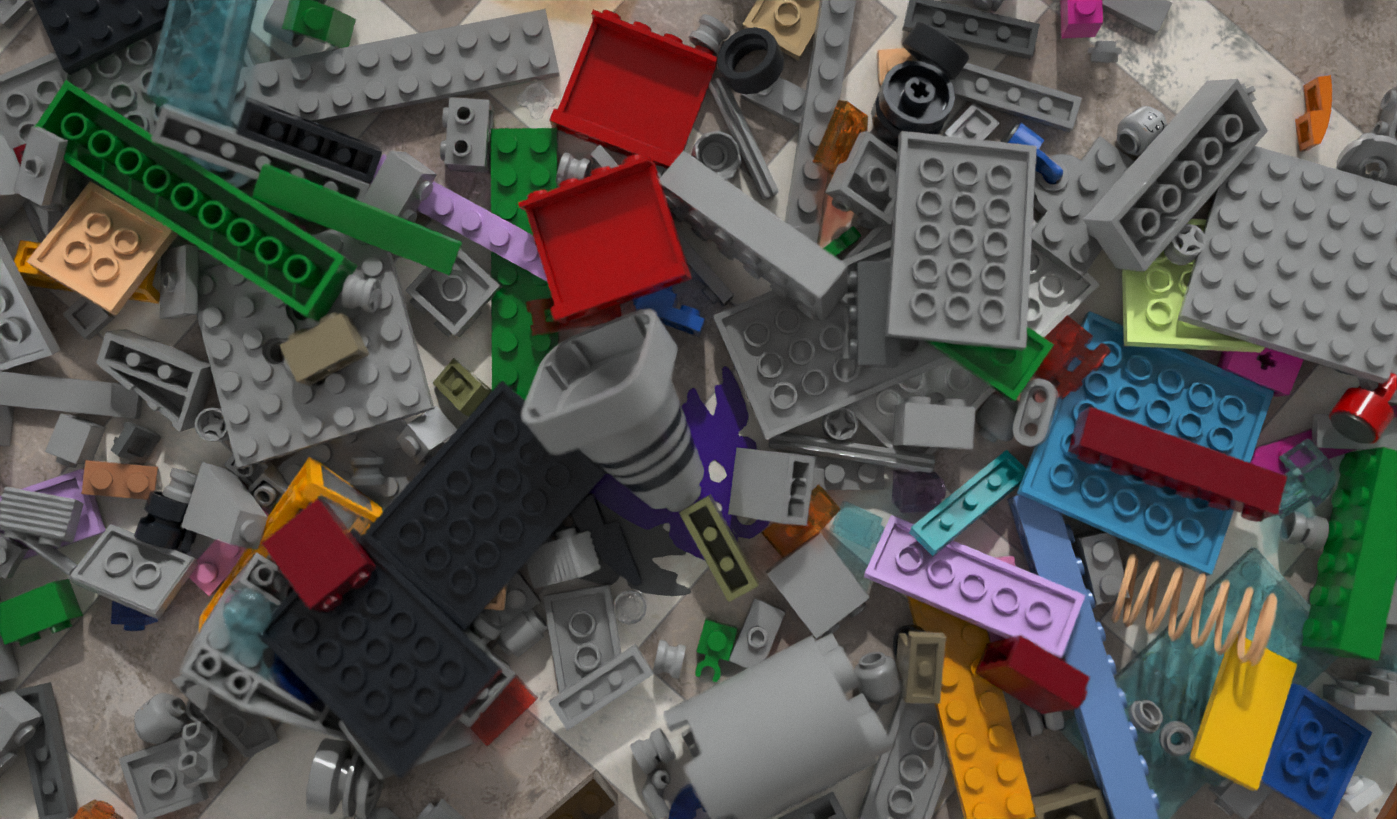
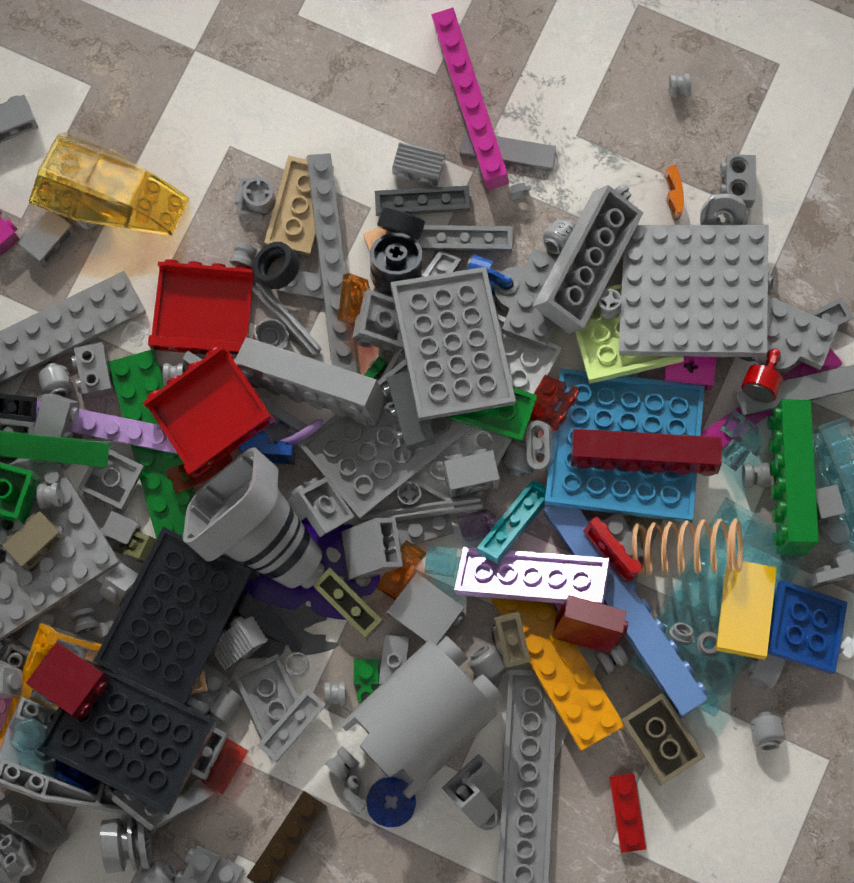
camera: 10 degrees left, 10 degrees down
none -> light grey head [38,363,72,398]
none -> light grey panel [102,511,141,545]
none -> lavender piece [279,419,324,446]
none -> light grey plate [287,476,355,537]
none -> red plate [583,517,642,582]

